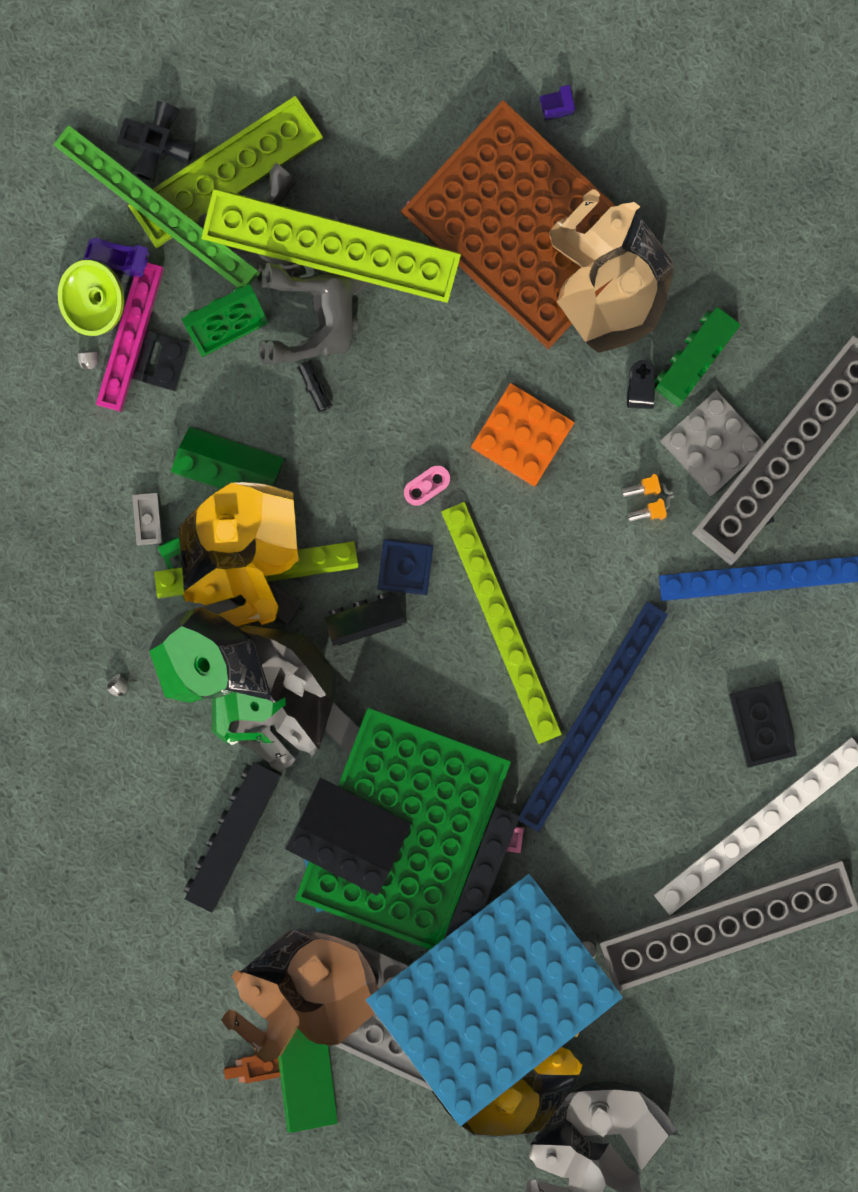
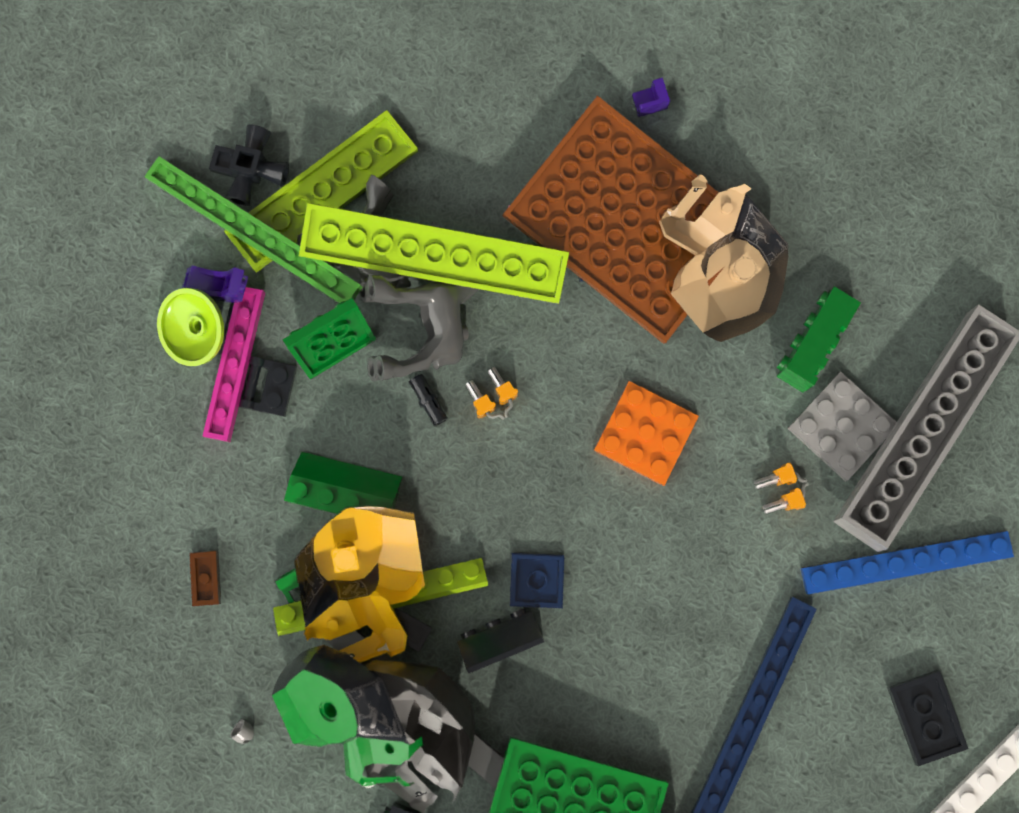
camera: 10 degrees left, 5 degrees down
light grey hinge [78,352,98,370] -> none
light grey plate [132,493,163,546] -> none
bright pink plate [404,466,450,506] -> none
lime plate [441,502,562,744] -> none
black piece [627,360,655,409] -> none
none -> reddish brown plate [189,551,221,607]
none -> piece [466,367,518,420]

